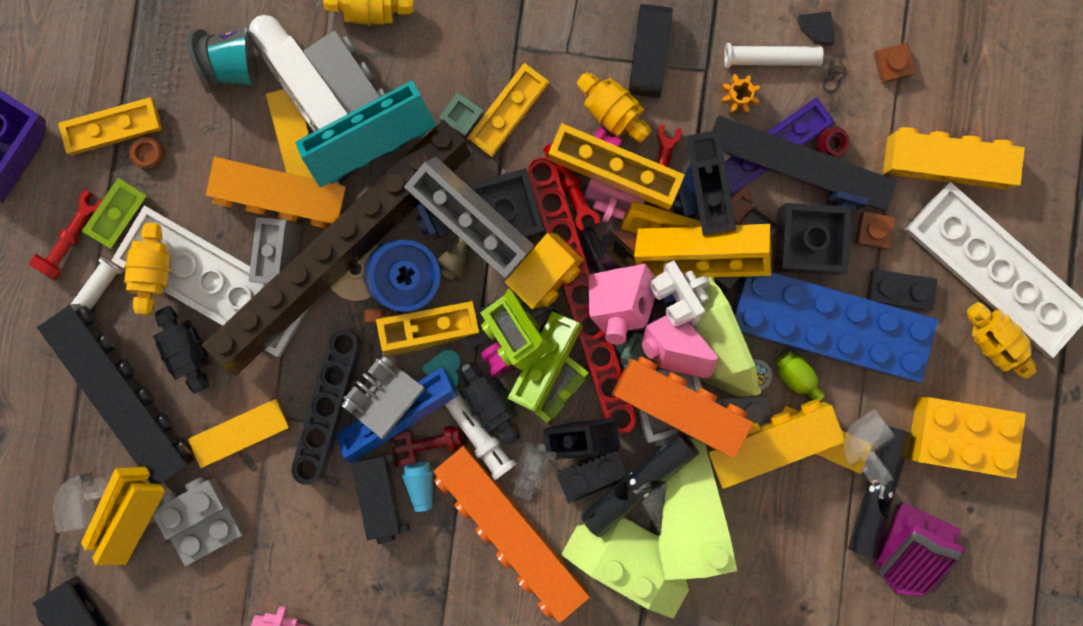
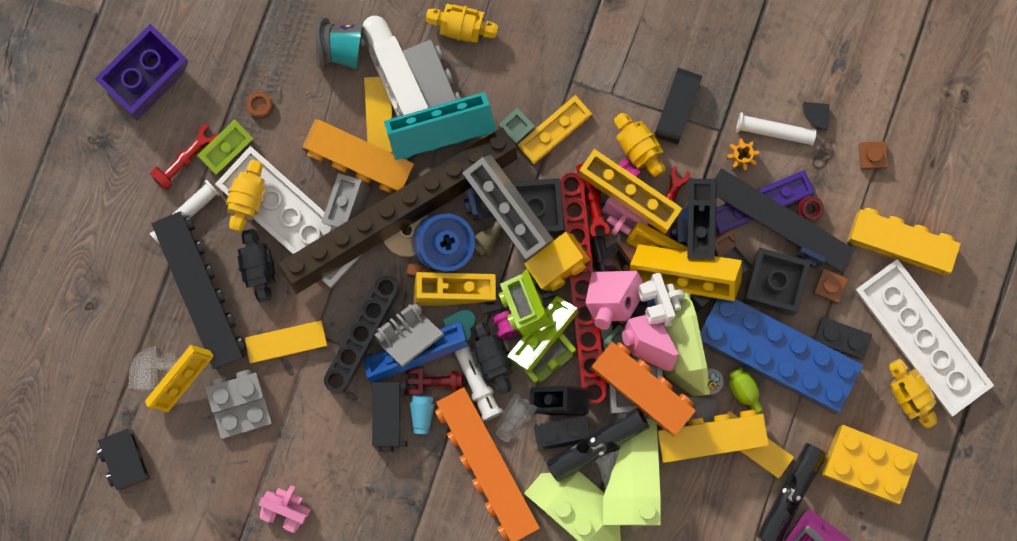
camera: 15 degrees right, 5 degrees down
yellow plate [58,97,163,156] -> none
yellow tile [92,483,165,565] -> none
clear brick [844,409,897,487] -> none

